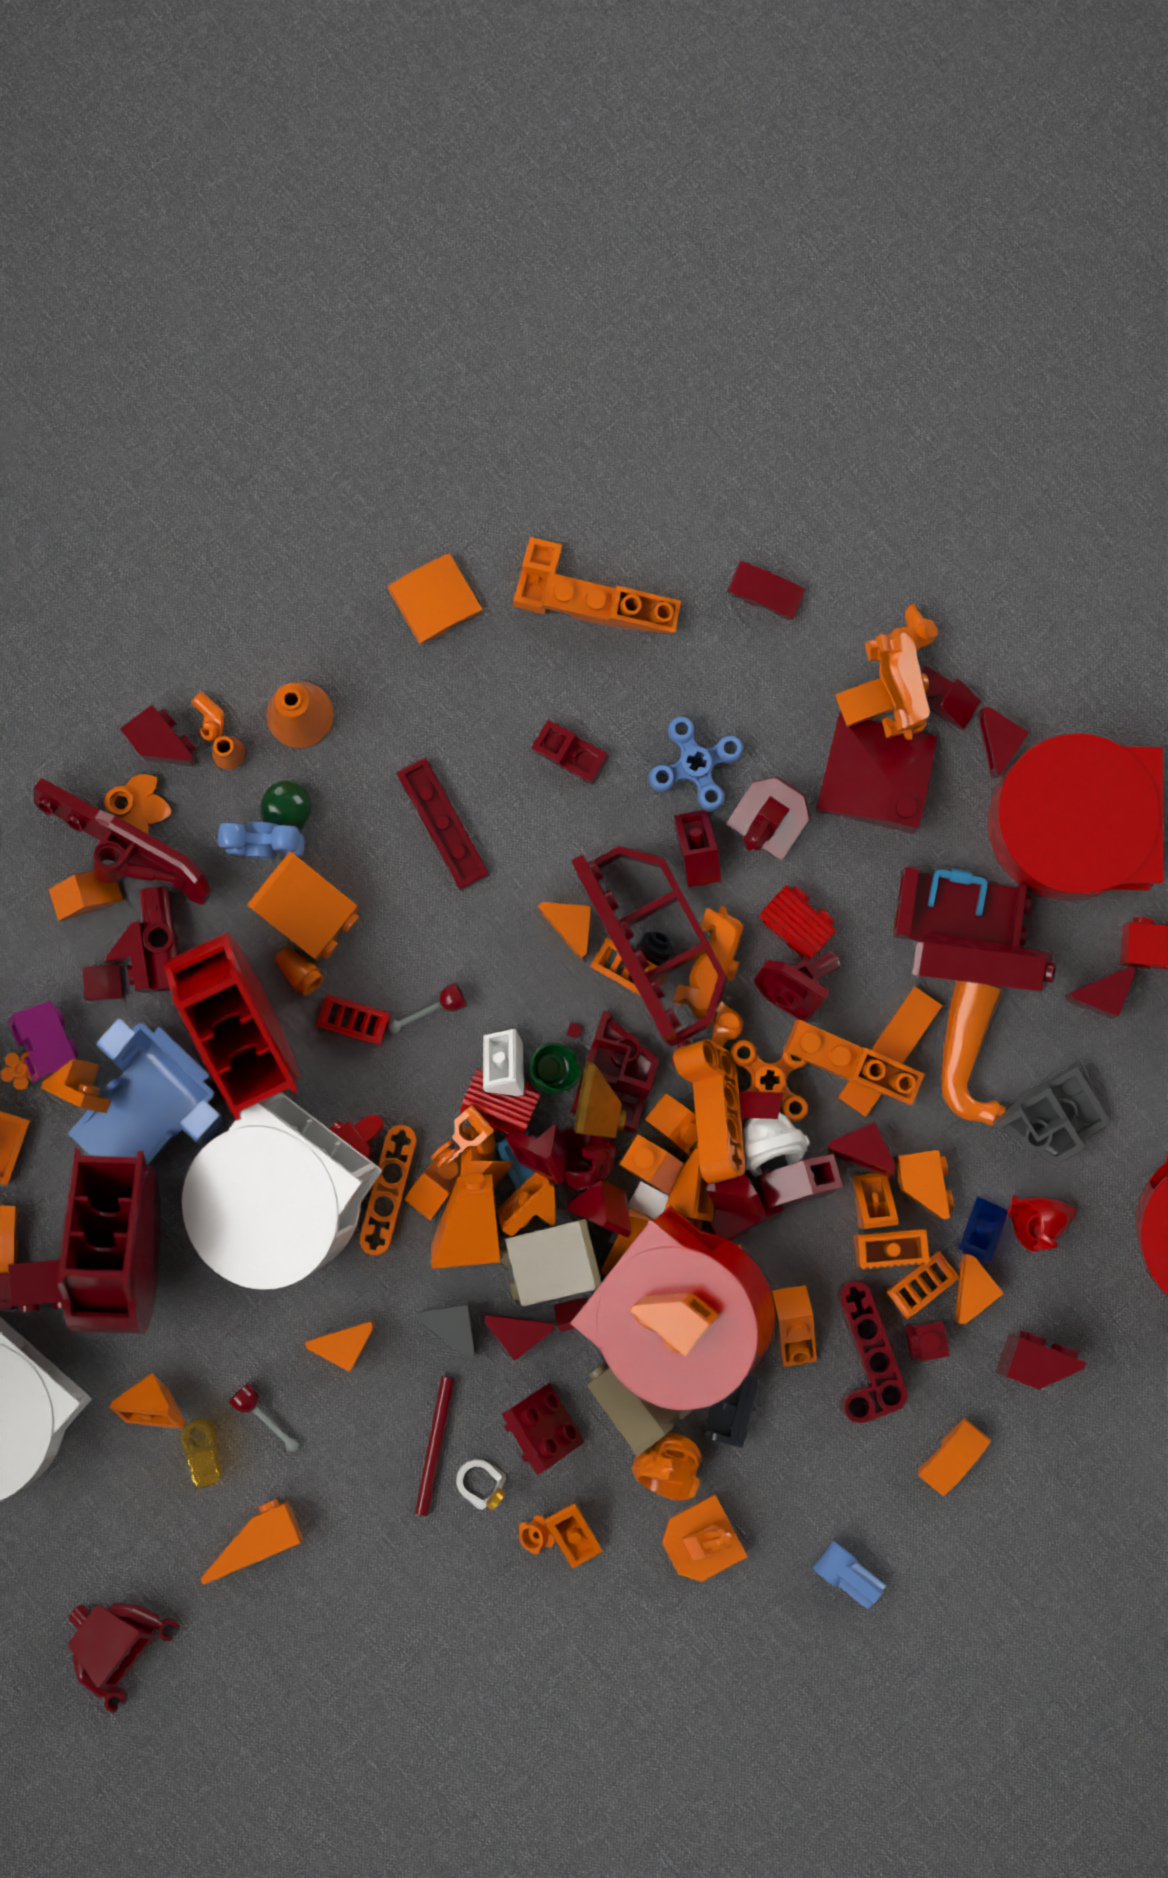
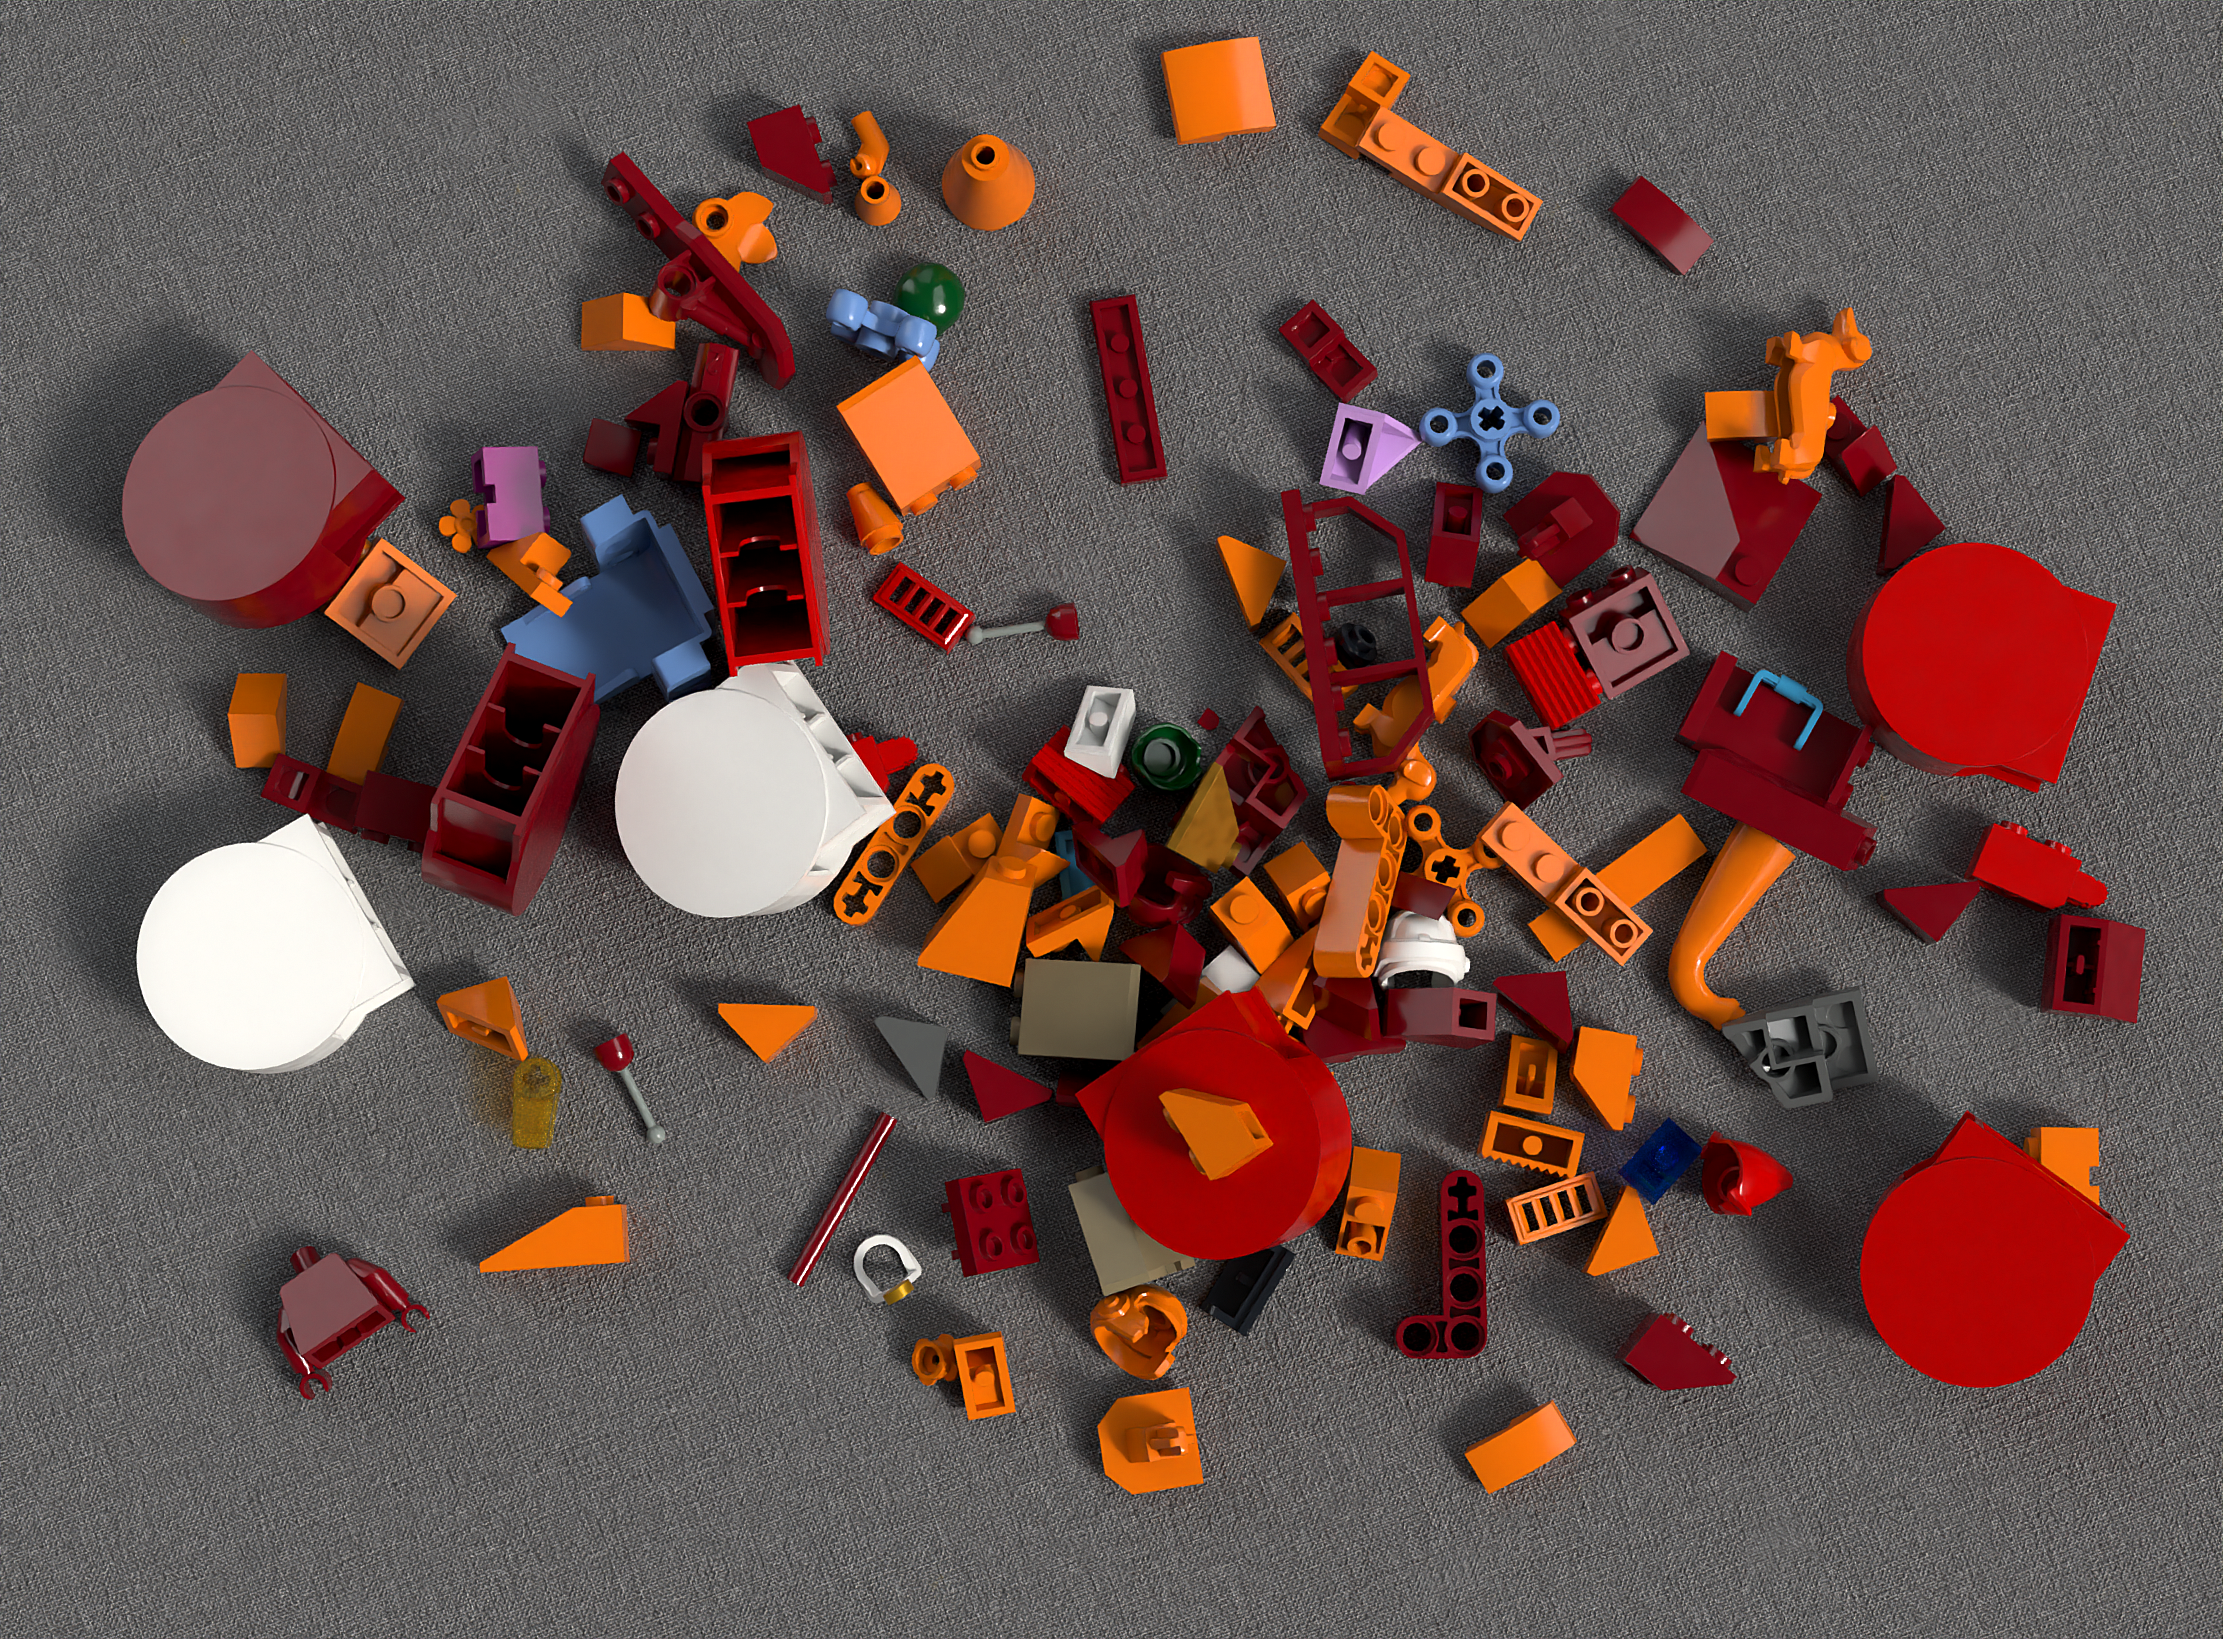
camera: 20 degrees right, 0 degrees up
orange piece [430,1105,495,1167] -> none
medium blue piece [812,1540,886,1609] -> none
dark red brick [904,1320,950,1361] -> none
none -> lavender slope [1319,402,1423,495]
none -> orange slope [1460,559,1563,650]
none -> plate [1558,565,1691,700]

